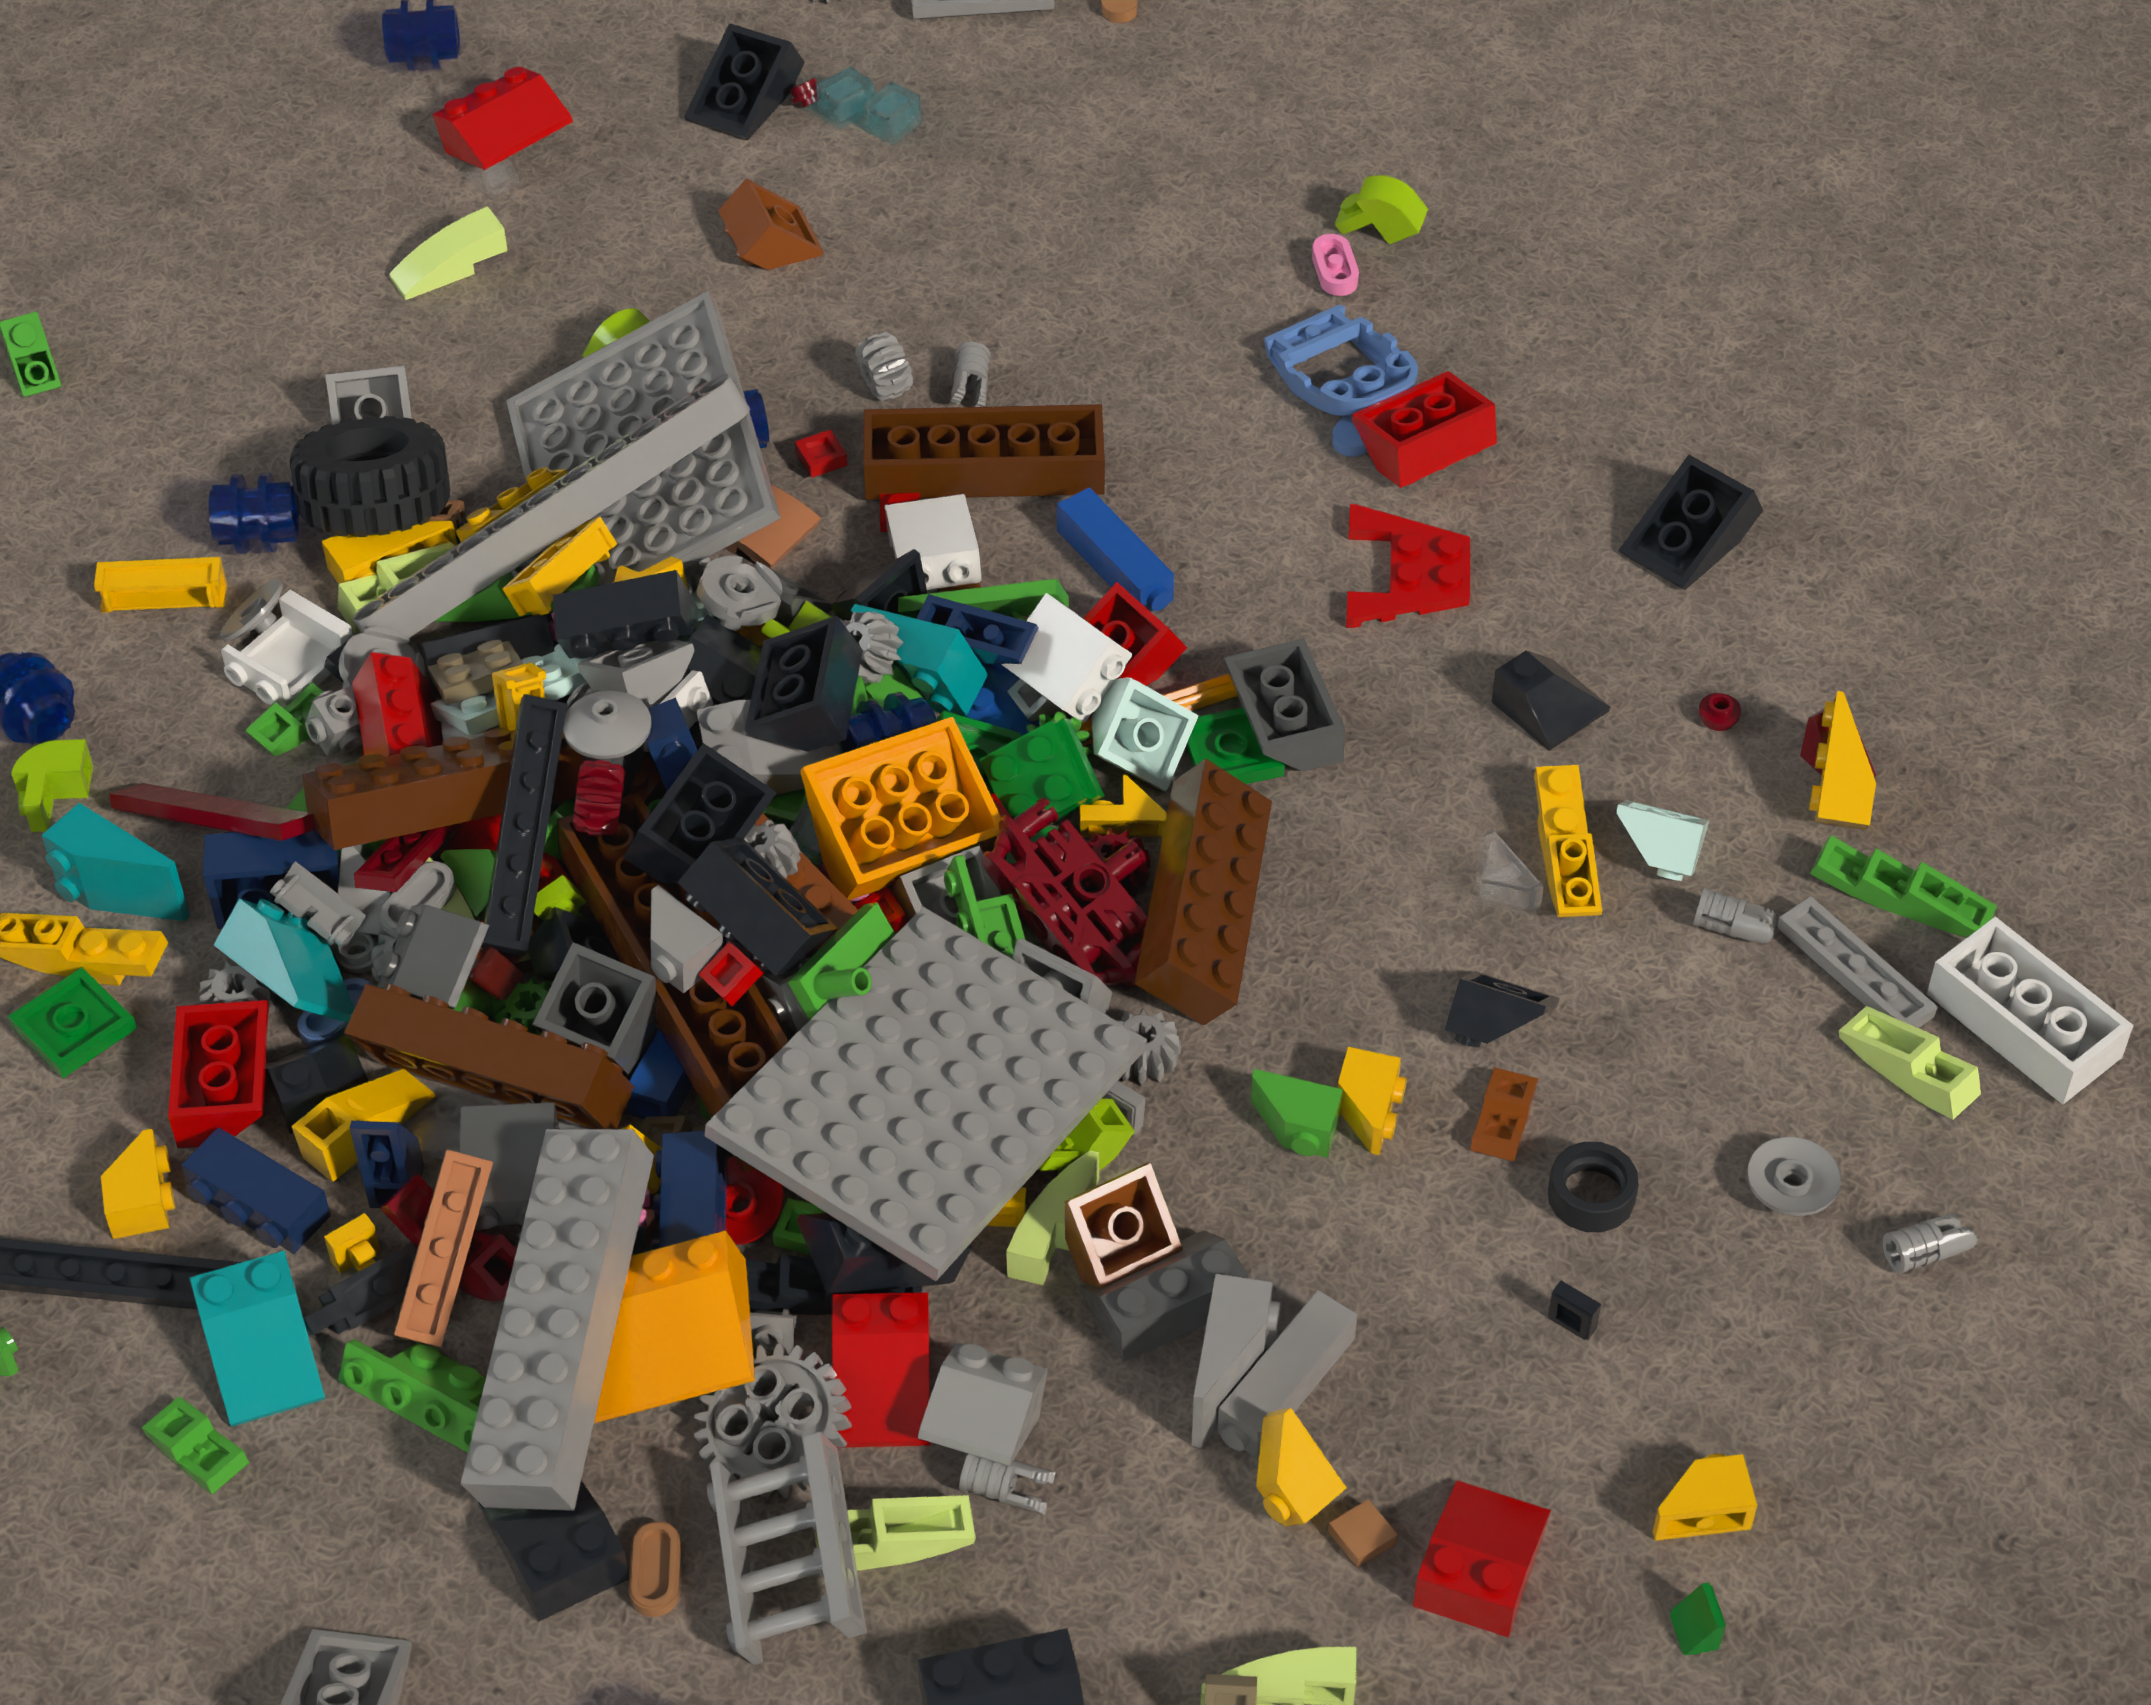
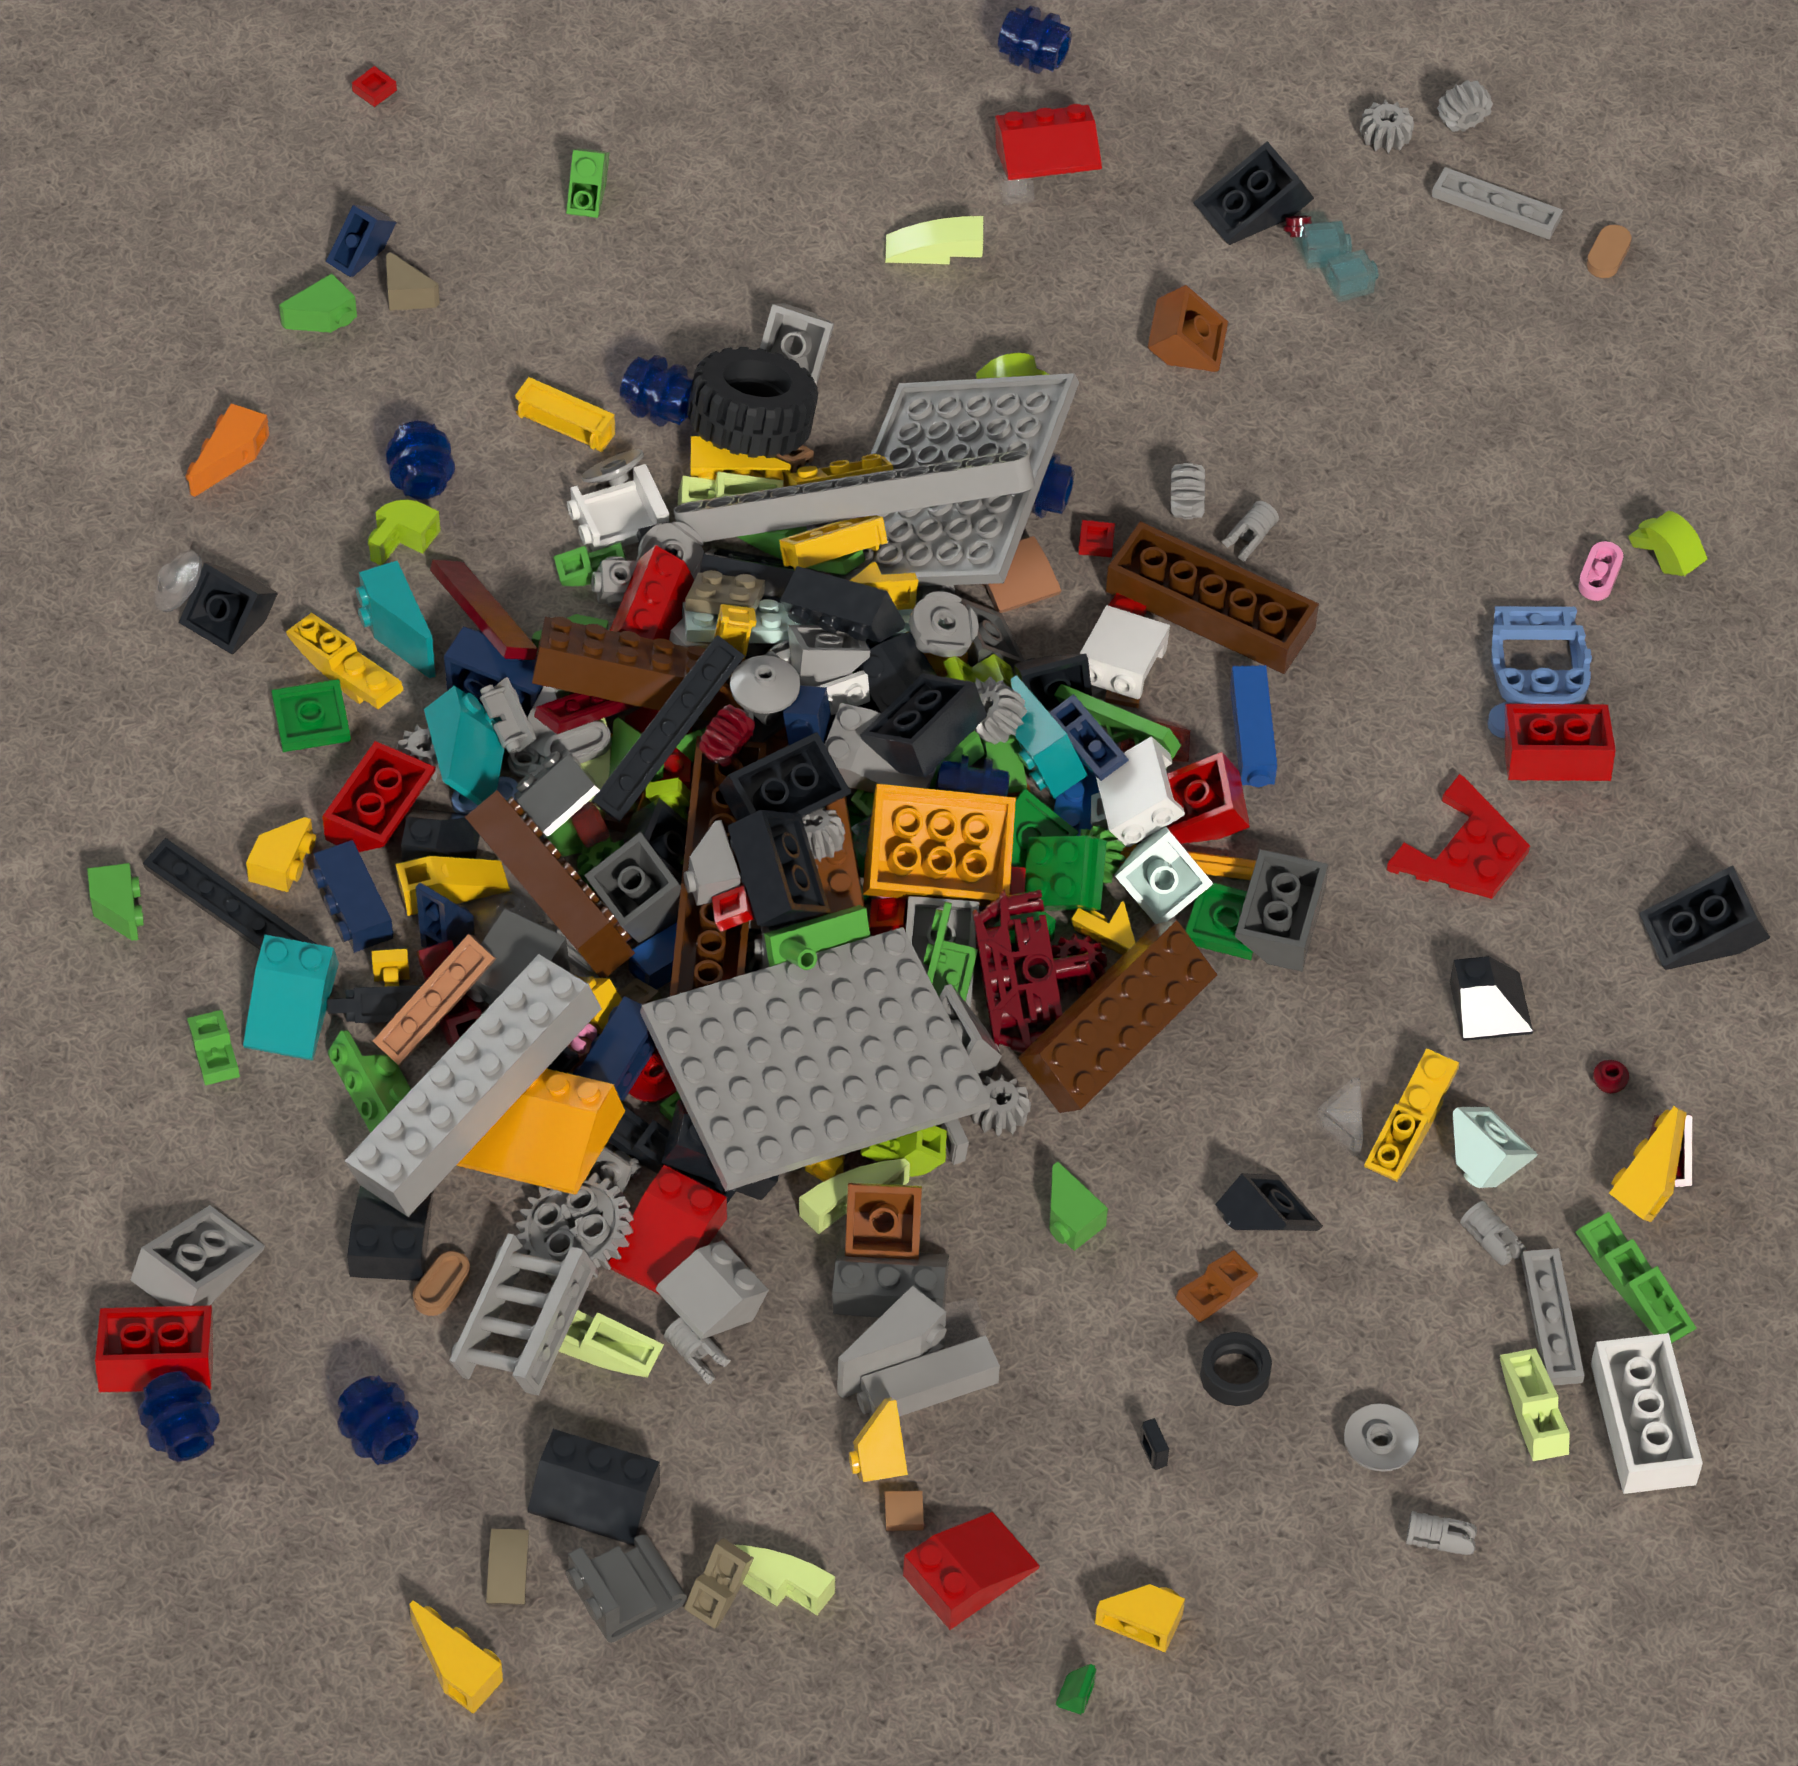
camera: 30 degrees right, 5 degrees up
yellow slope [1338,1047,1407,1155] -> none

